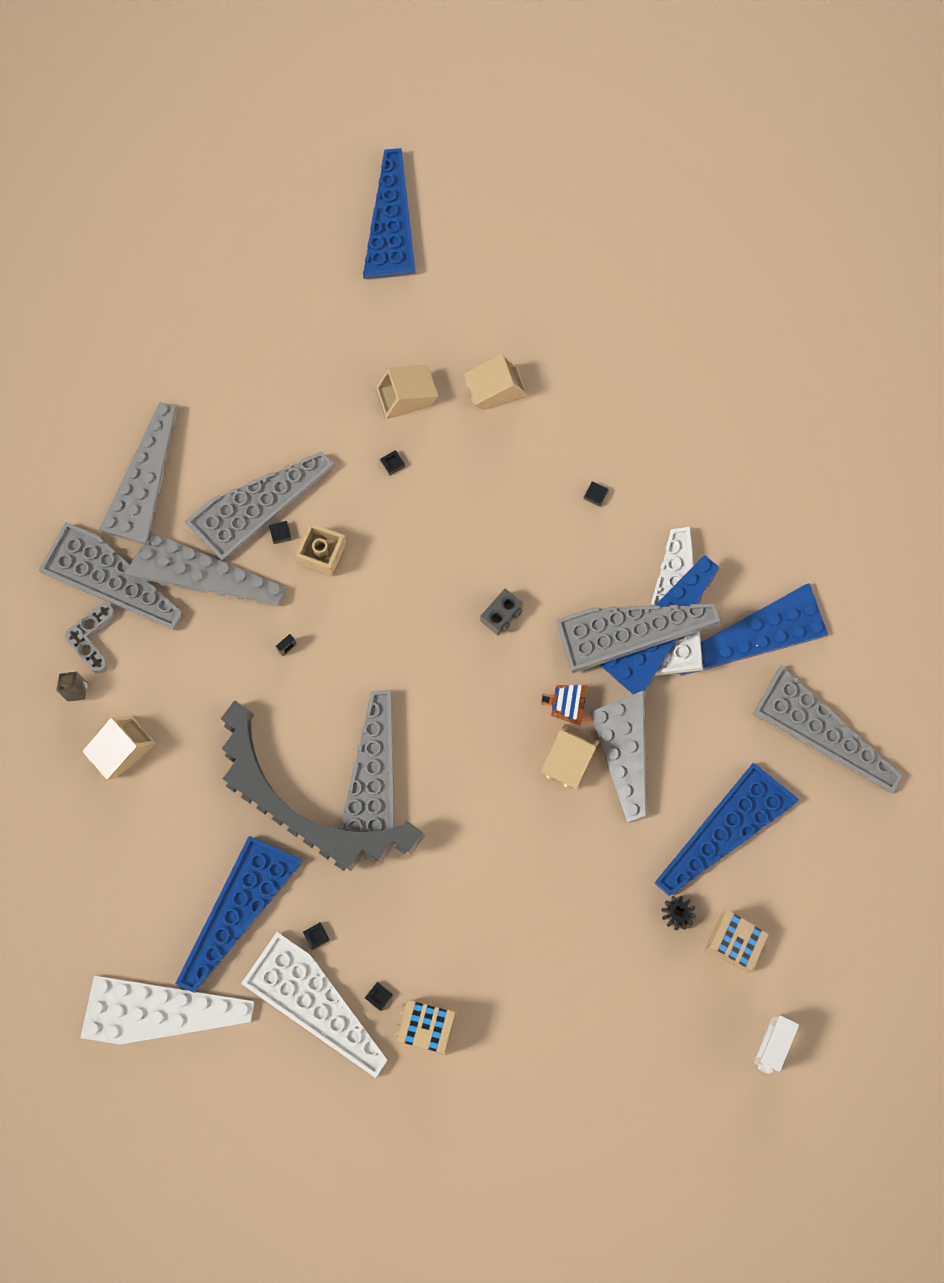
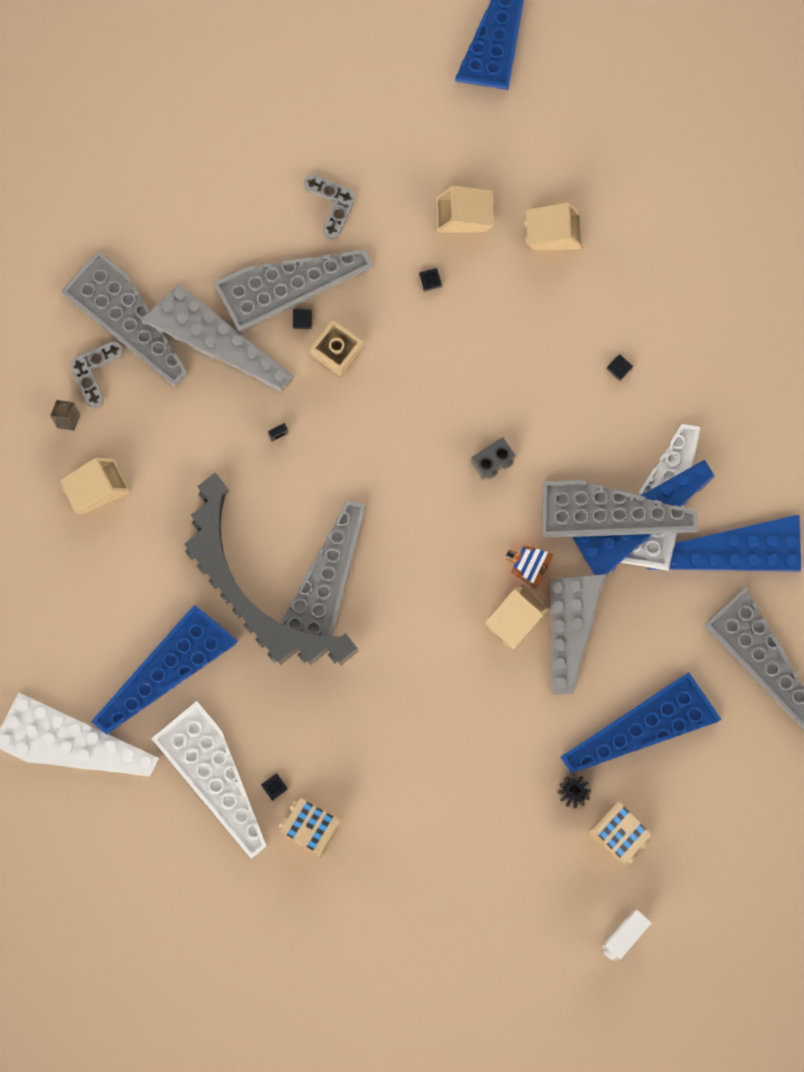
camera: 10 degrees right, 5 degrees up
light grey wing [99,402,178,545] -> none
black tile [303,922,330,951] -> none
none -> light grey beam [304,175,355,240]

